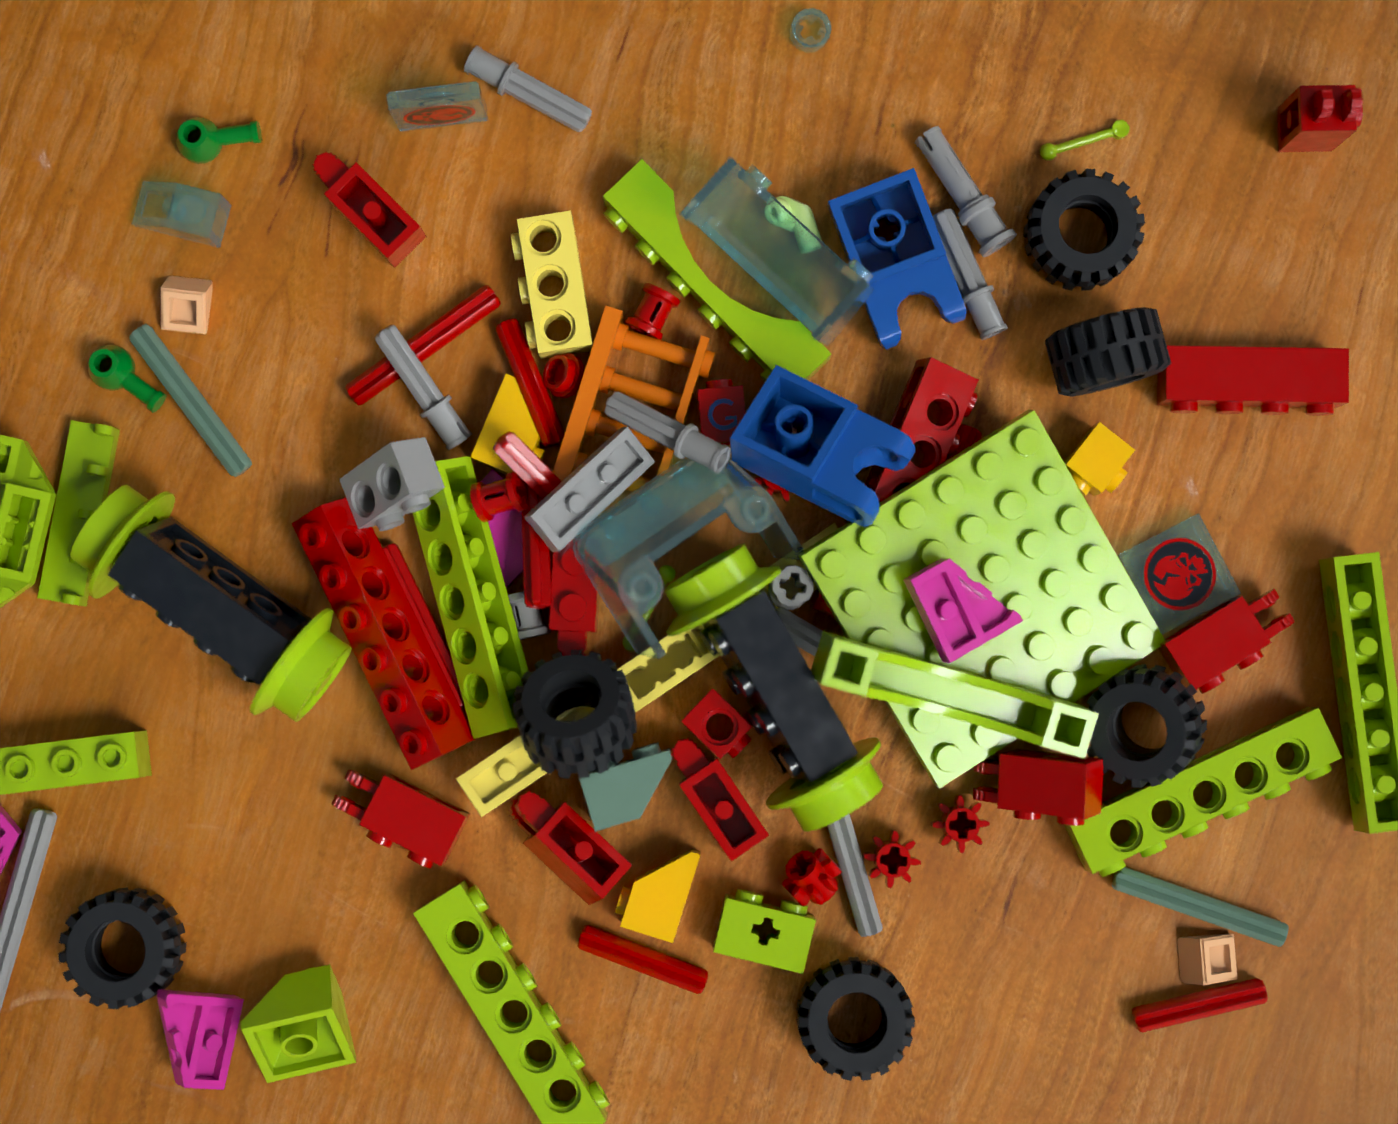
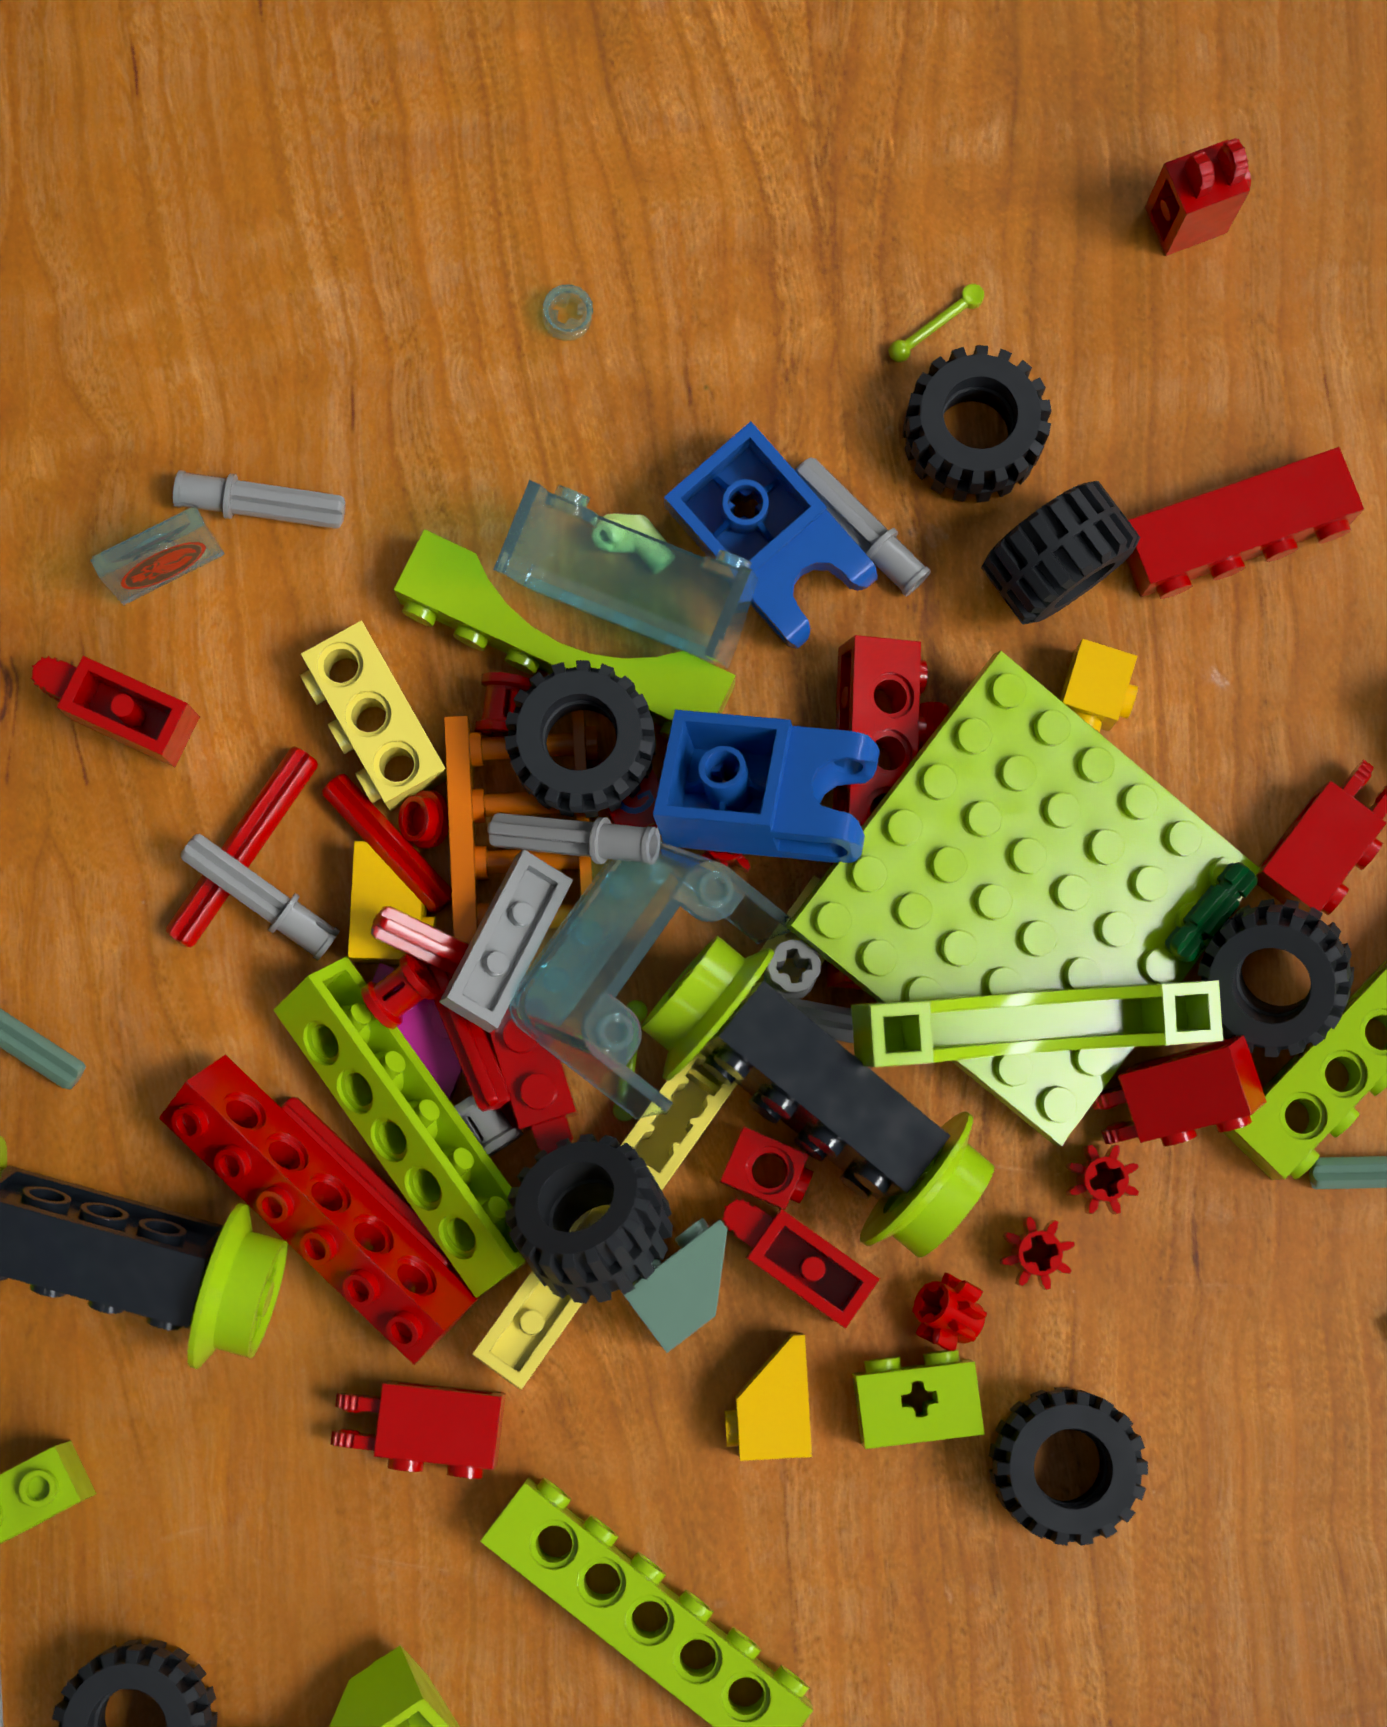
camera: 20 degrees left, 5 degrees down
light grey brick [339,437,445,531] -> none
red hinge [508,791,632,905] -> none
red axle [577,925,708,994] -> none
light grey axle [827,814,883,937] -> none
dark pink wing [903,558,1023,663] -> none
light grey pin [915,126,1017,257] -> none
tile [1117,513,1241,635] -> none
none -> black tyre [505,660,656,818]
none -> dark green axle [1165,862,1258,963]

